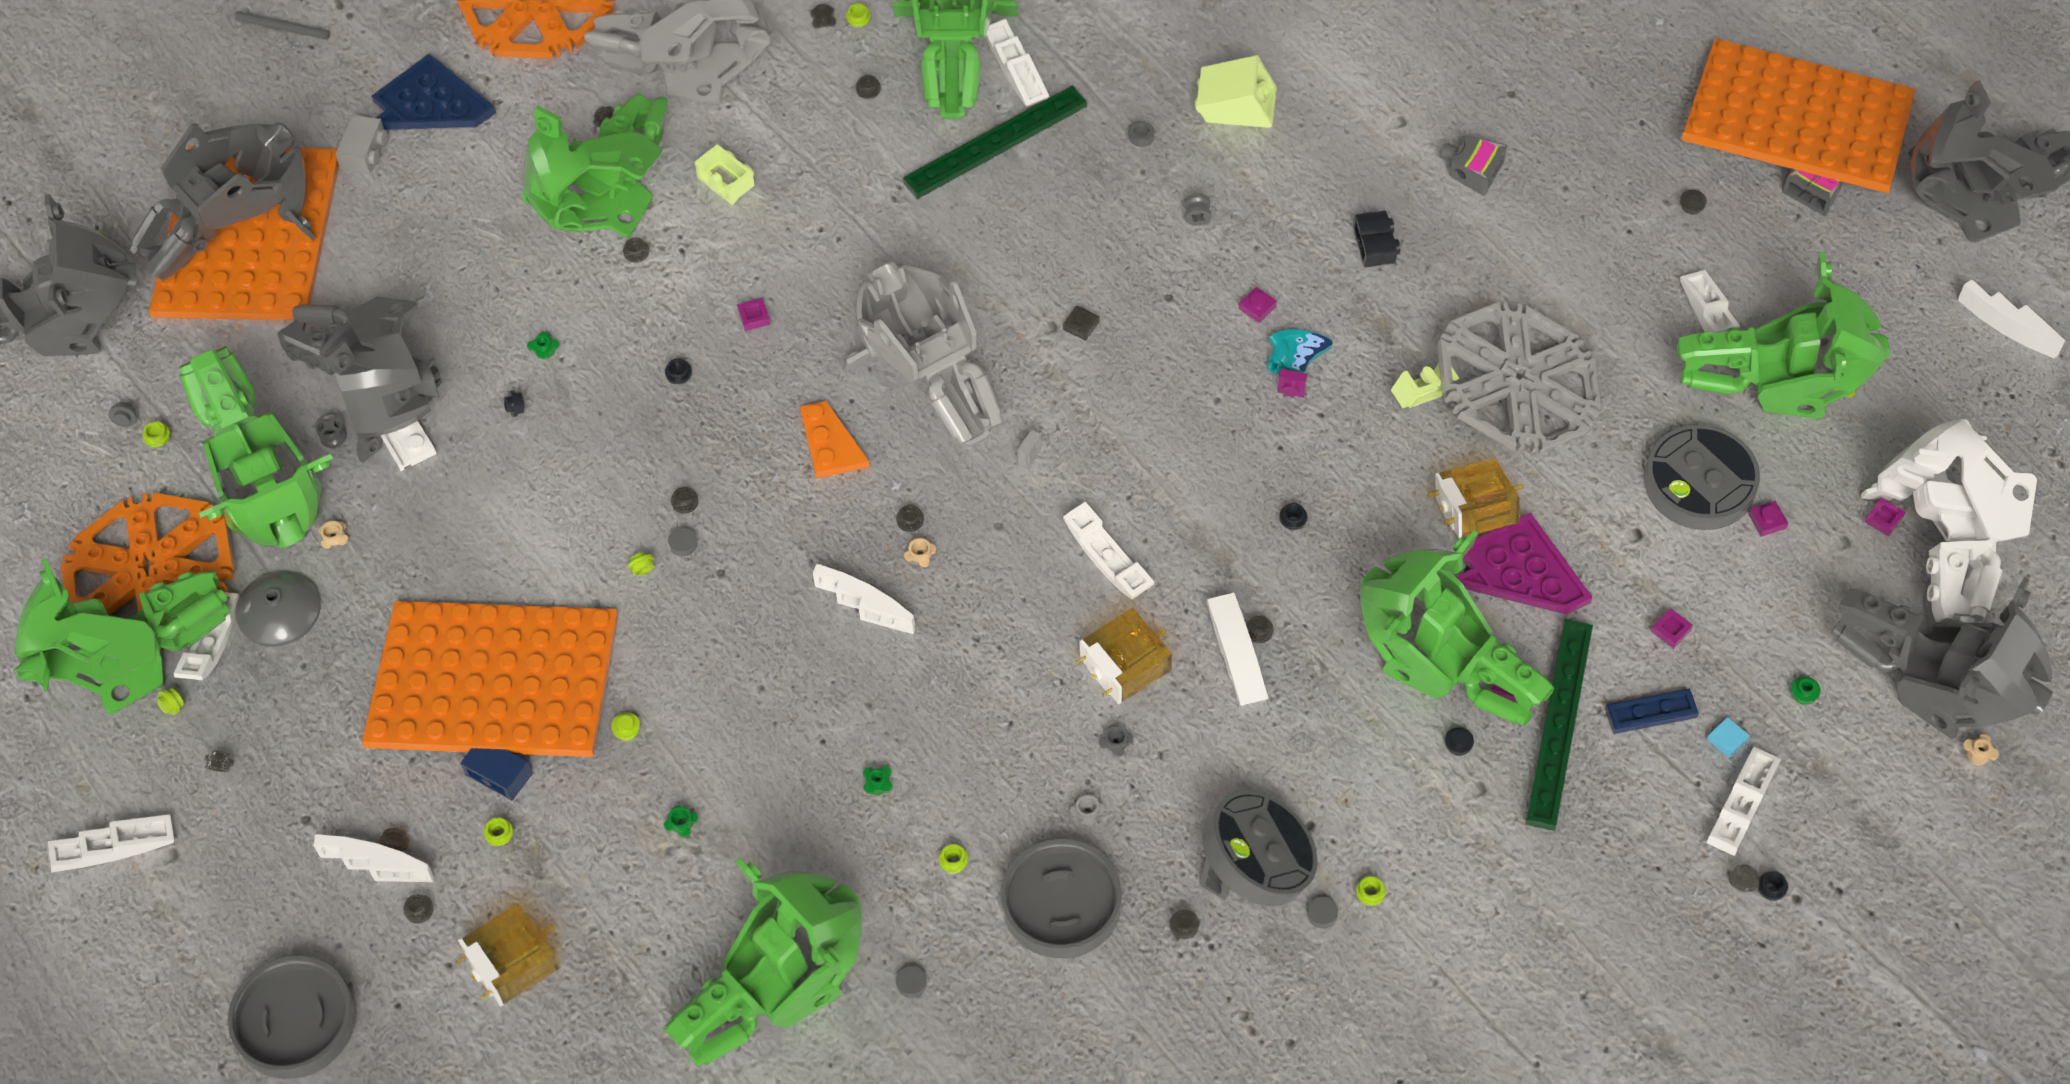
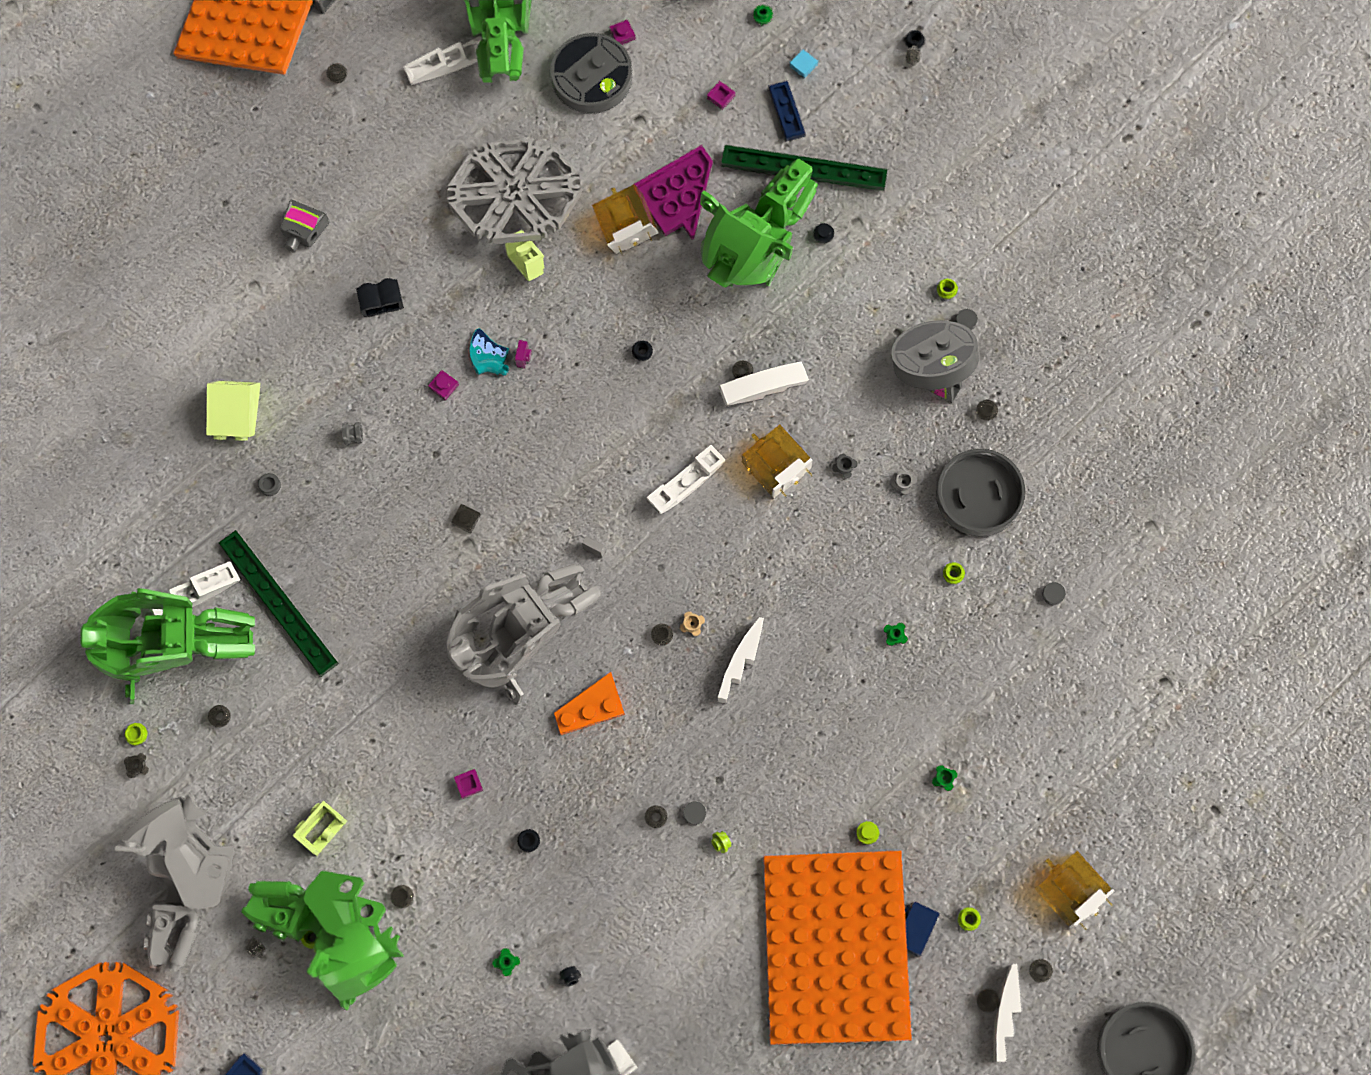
camera: 95 degrees left, 15 degrees up
bright green piece [664,857,862,1067] -> none
white slope [1707,747,1781,856] -> none

